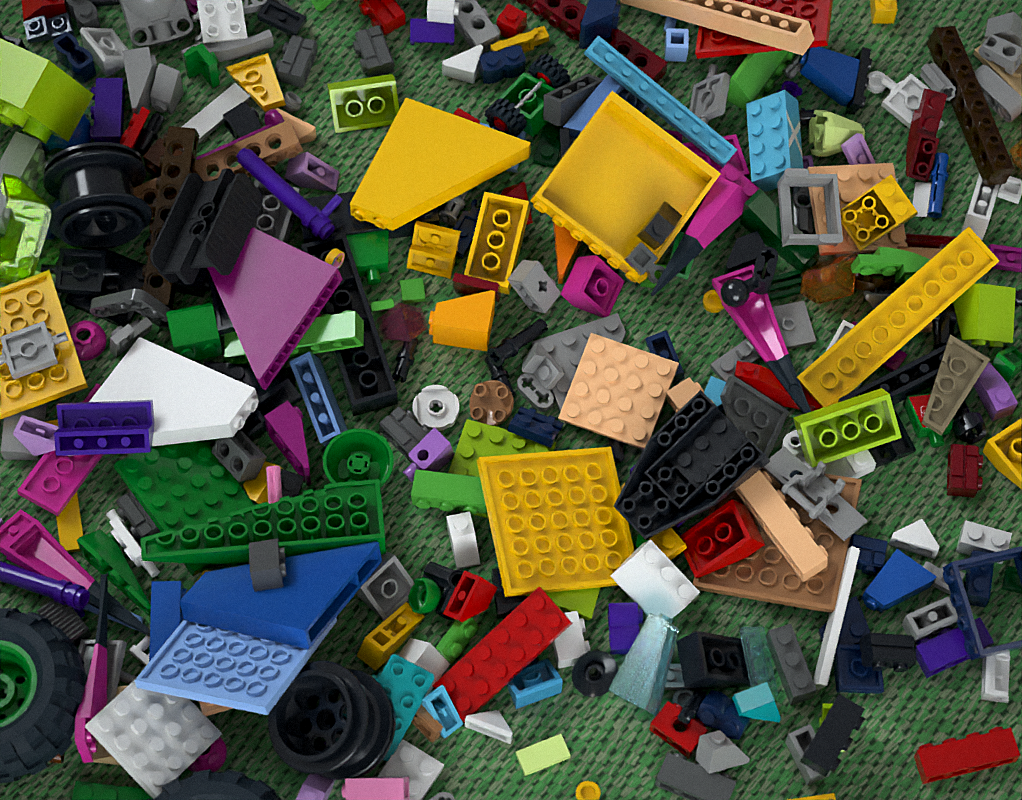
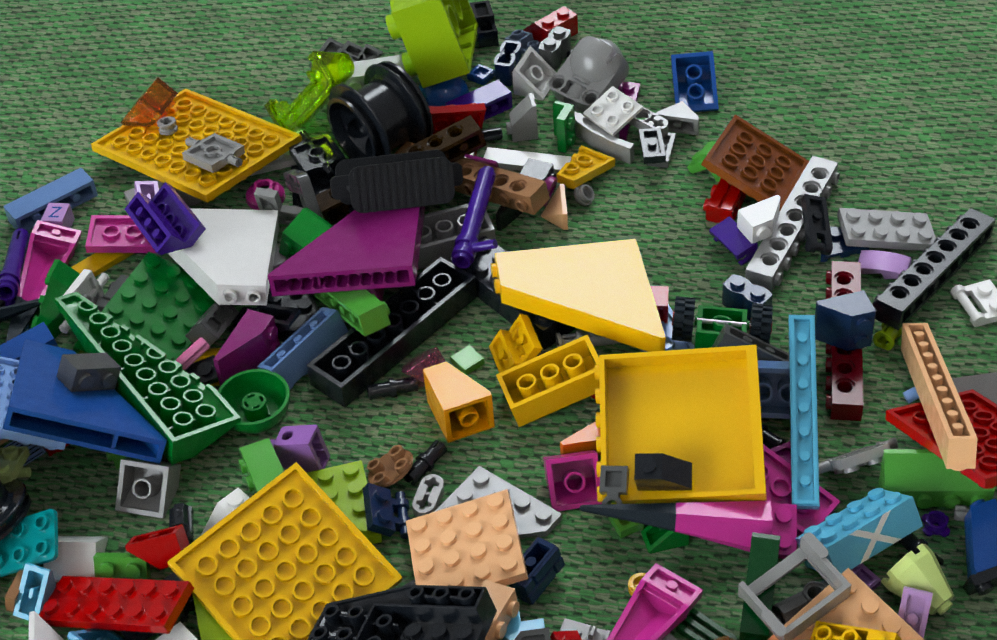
camera: 65 degrees right, 20 degrees down
light grey slope [122,47,157,114] -> none
dark grey brick [275,35,318,88] -> none
lavender slope [285,152,340,192] -> none
yellow tile [324,248,345,269] -> none
lime slope [327,74,399,133] -> none
green torso [346,230,389,285] -> none
dark grey brick [352,25,394,77] -> none
yellow slope [357,602,425,671] -> none
bright green tile [369,298,395,312] -> none
dark grey brick [379,407,430,462] -> none
green hair [408,577,441,614] -> none
white plate [413,385,459,431] -> none
white slope [442,44,483,84] -> none
dark red tile [453,273,501,302] -> none
black pin [487,319,548,366] -> none
yellow hinge [490,26,549,53] -> none
red brick [496,3,527,39] -> none
light grey brick [507,260,561,313] -> none
light grey slope [522,342,565,390] -> none
light blue brick [664,28,689,62] -> none
black beam [721,247,778,307] -> none
black slope [724,231,766,275] -> none

